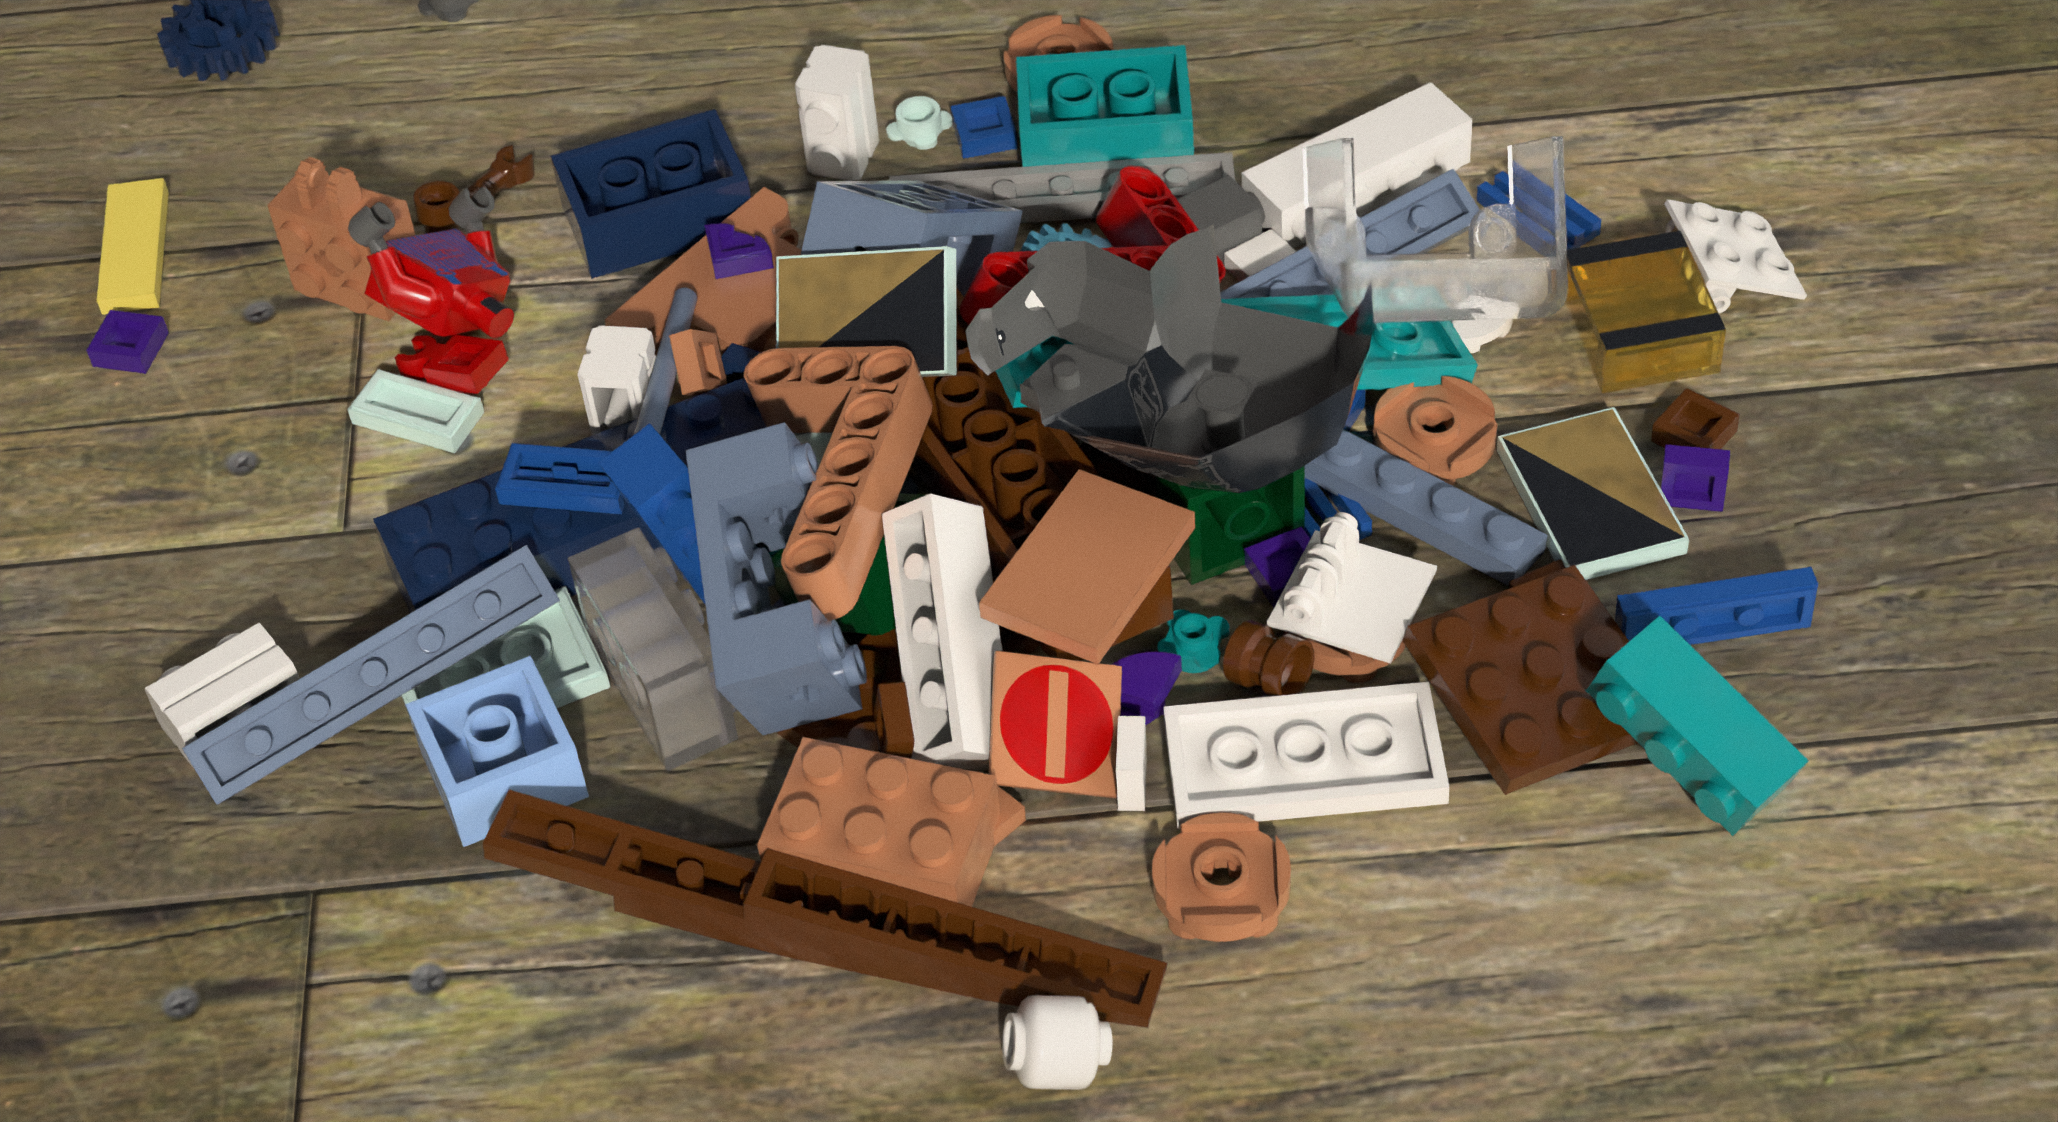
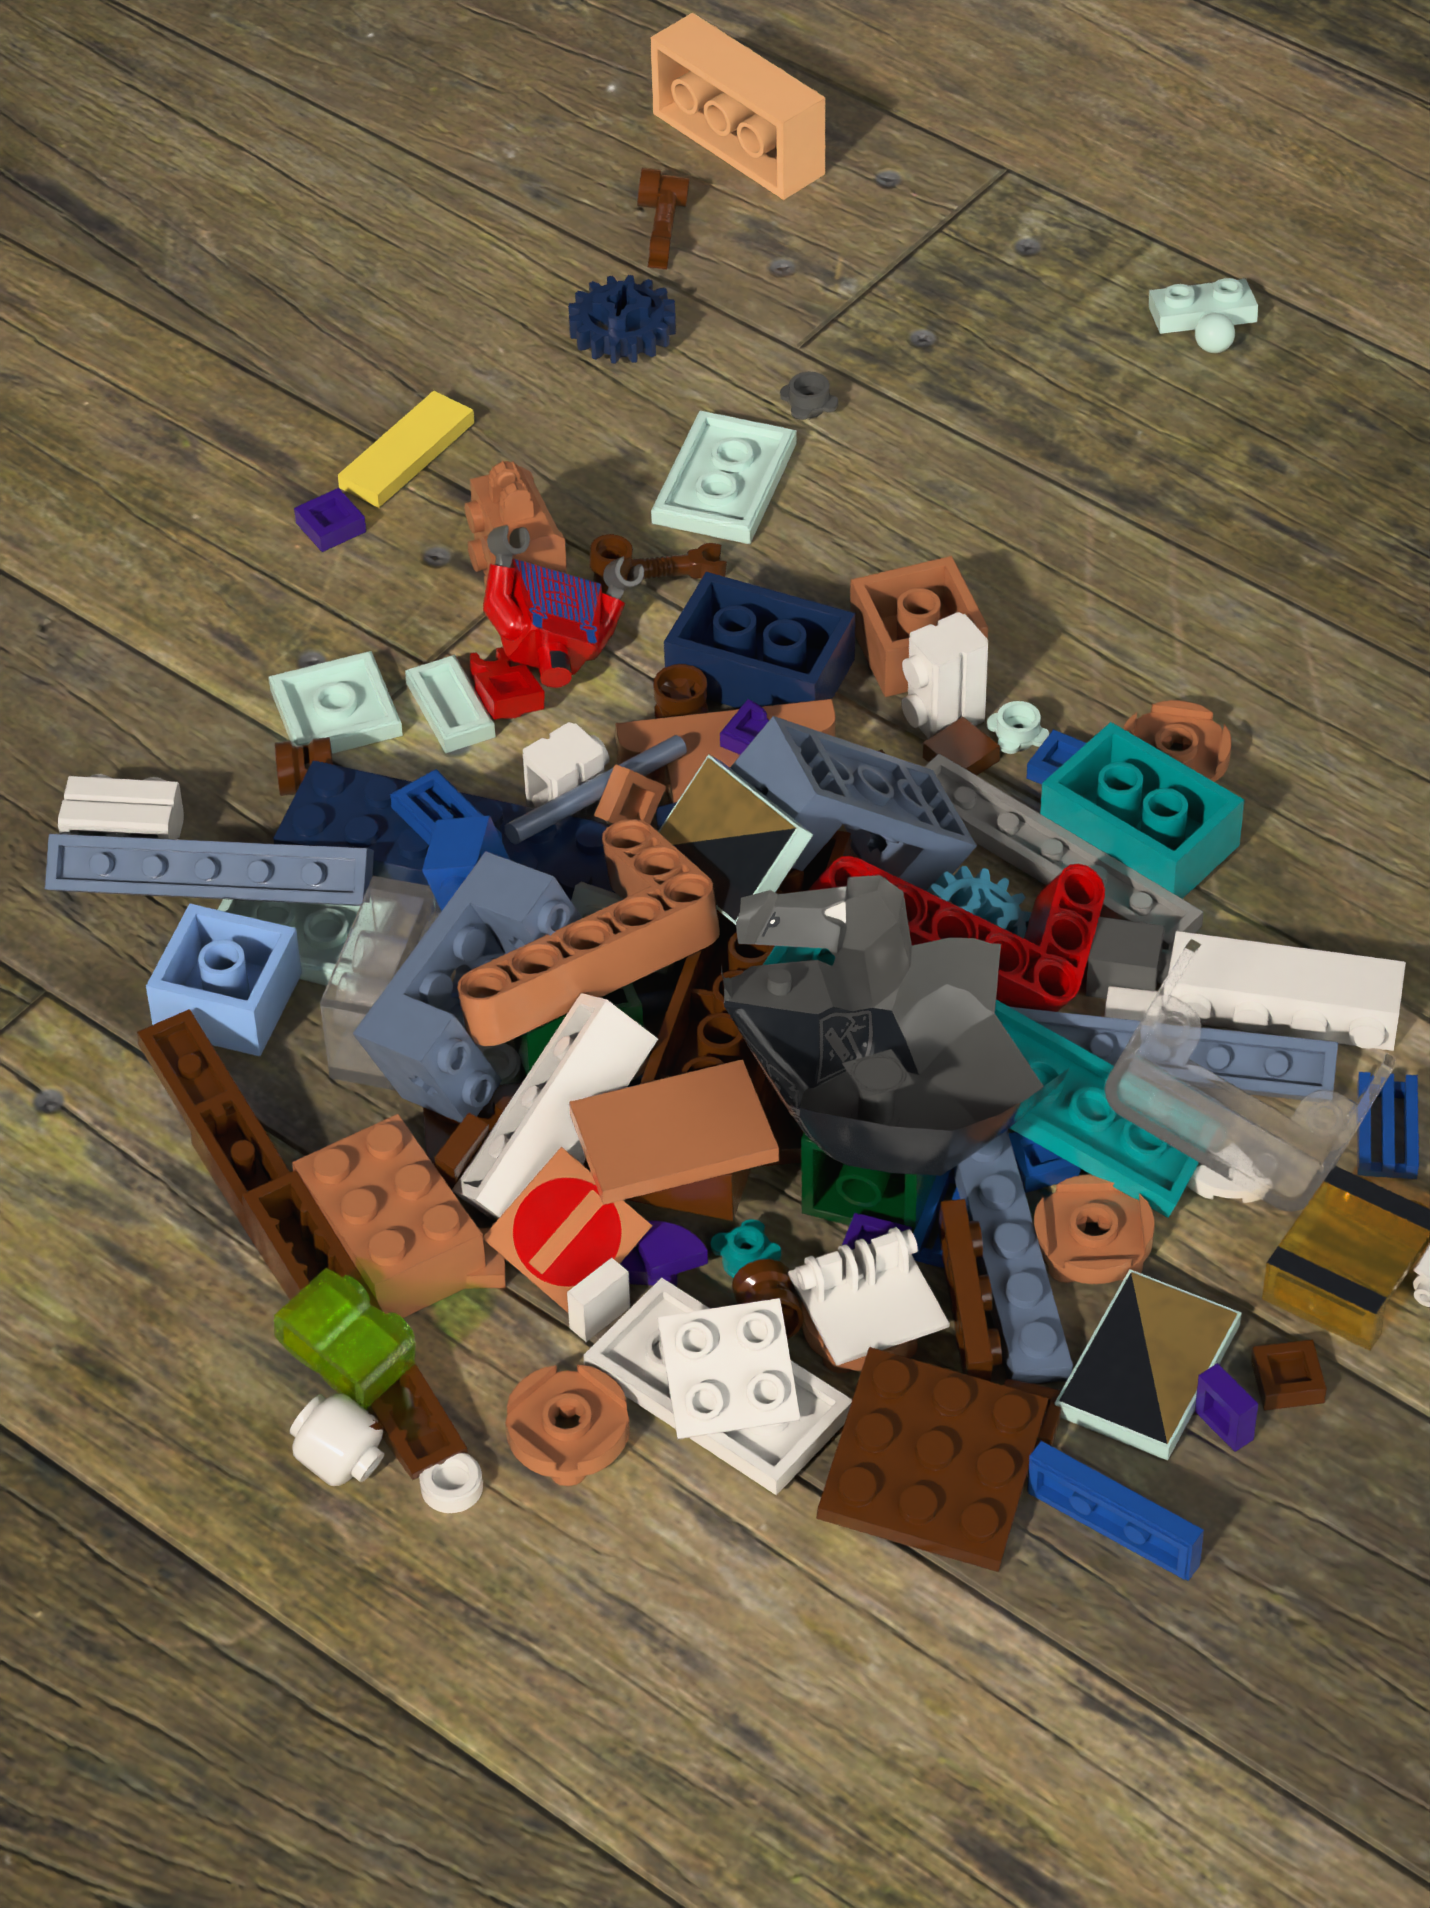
camera: 40 degrees right, 0 degrees up
teal brick [1586,616,1809,836] -> none
none -> light aqua tile [268,651,403,754]
none -> clear neon green brick [274,1268,416,1410]
none -> reddish brown wheel [275,737,333,796]
none -> white tile [419,1453,483,1513]
none -> light aqua tile [651,411,797,544]
none -> reddish brown wheel [653,664,708,719]
none -> white hinge [658,1298,801,1440]
none -> nougat brick [850,556,988,697]
none -> reddish brown tile [923,717,1000,776]
none -> reddish brown plate [938,1199,1002,1382]

